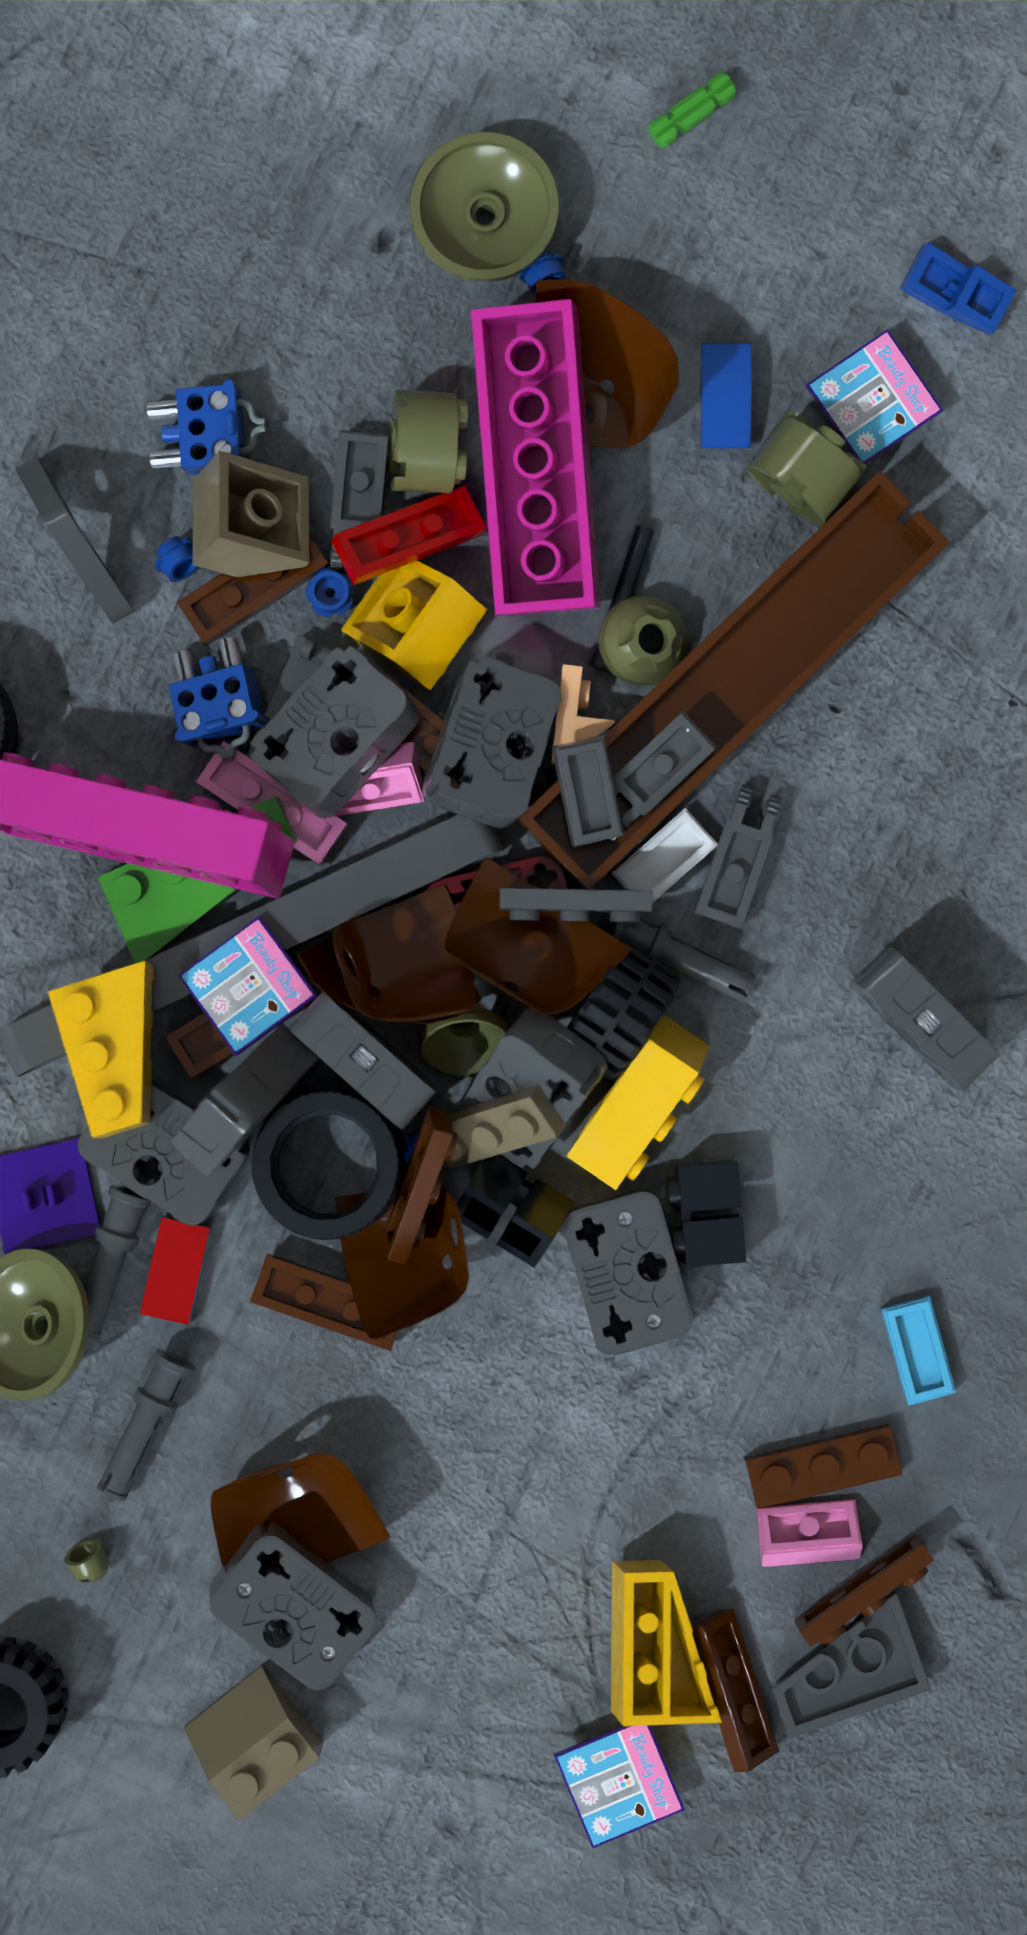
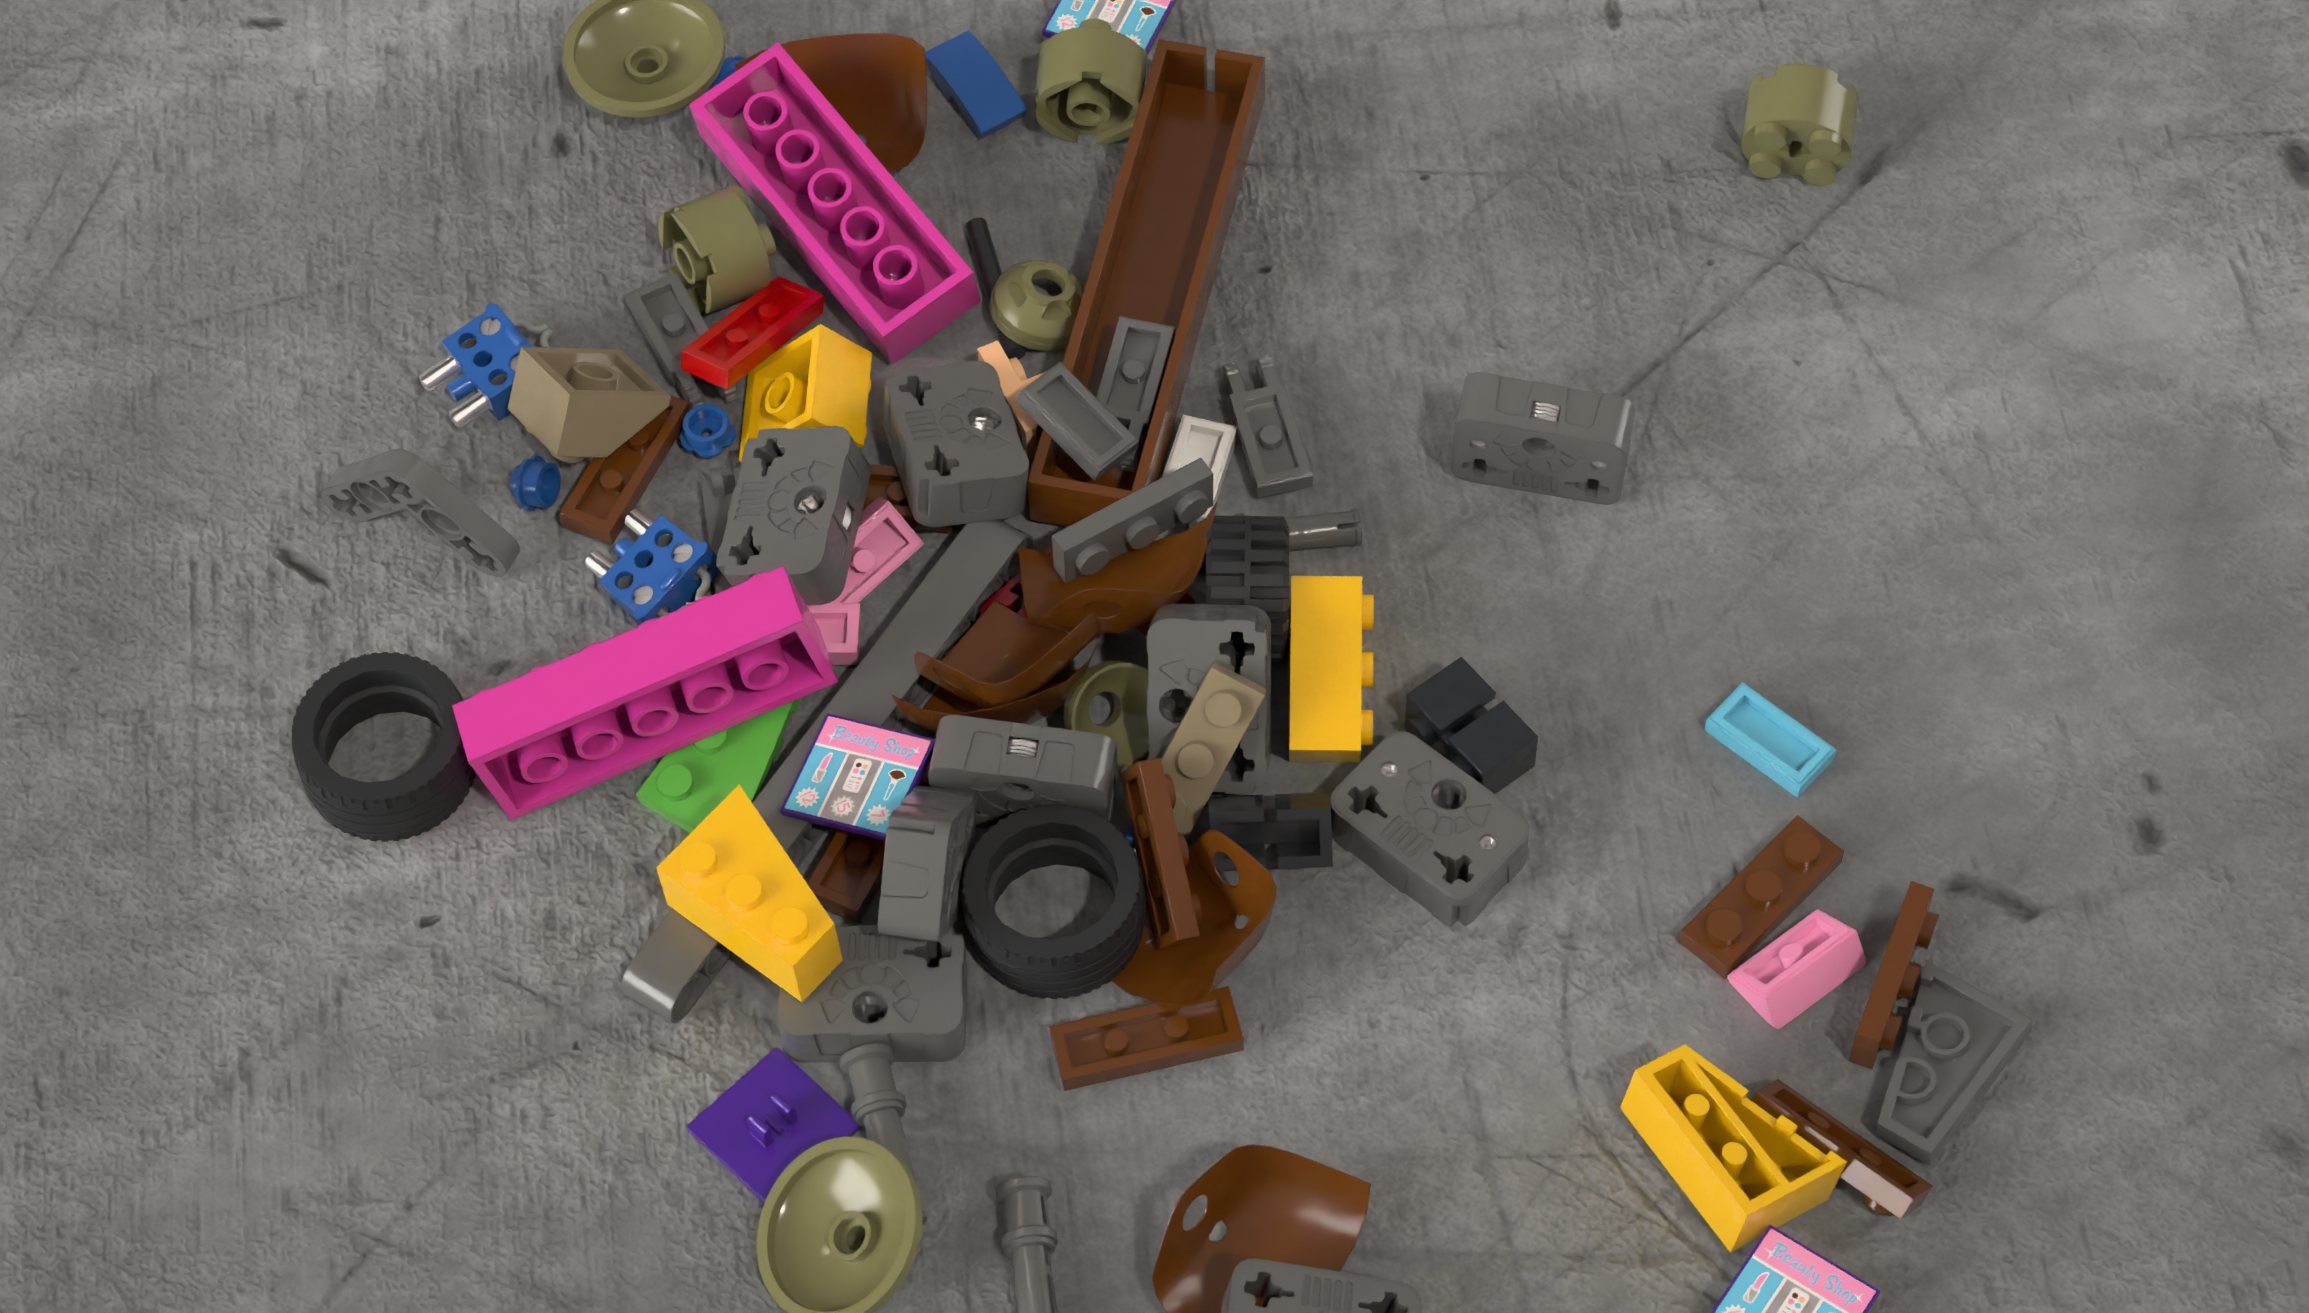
camera: 30 degrees left, 30 degrees down
red tile [140,1216,212,1325] -> none

